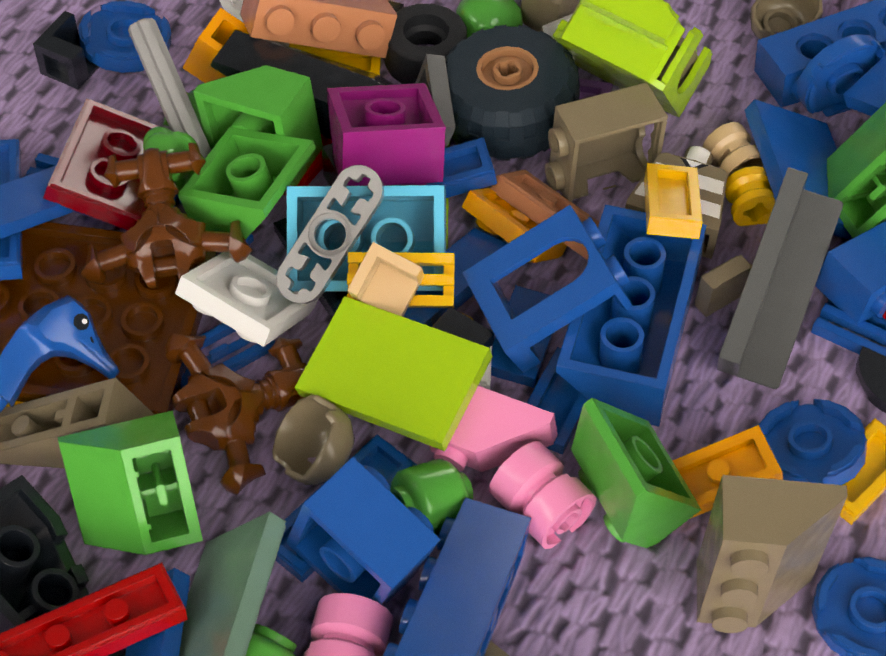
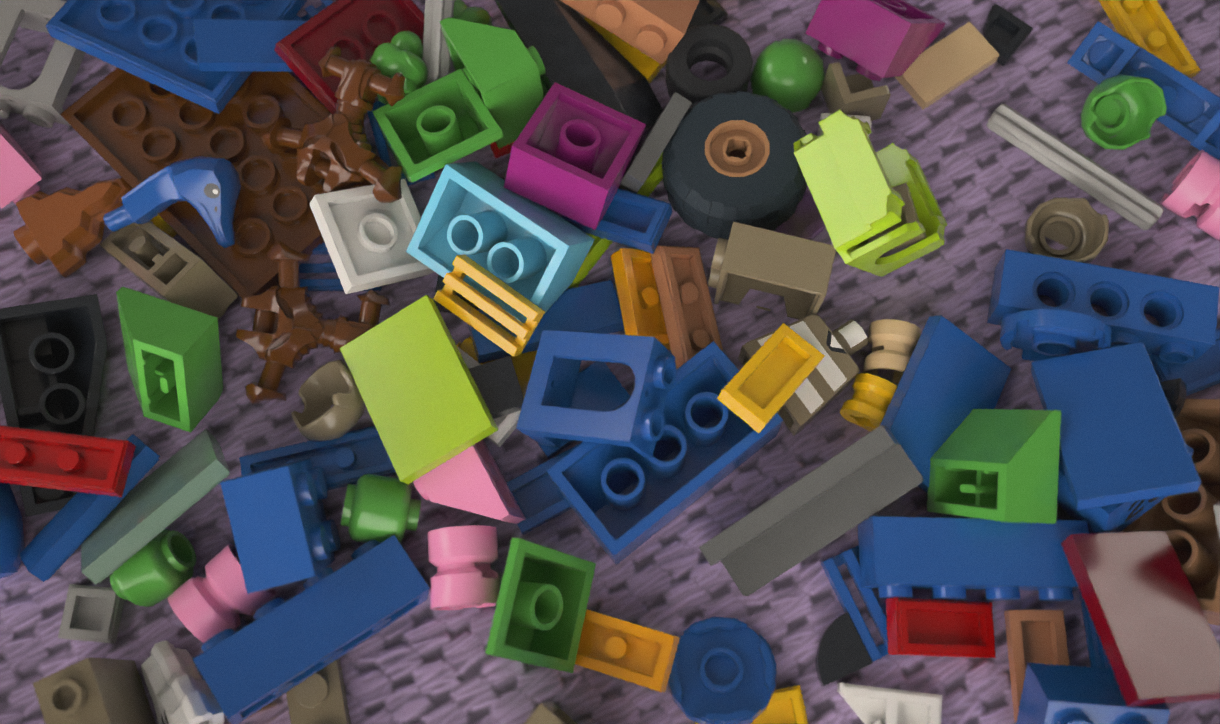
camera: 40 degrees right, 20 degrees up
light grey beam [276,165,384,304] -> none
tan panel [347,242,425,317] -> none
dark tan tile [695,255,752,317] -> none

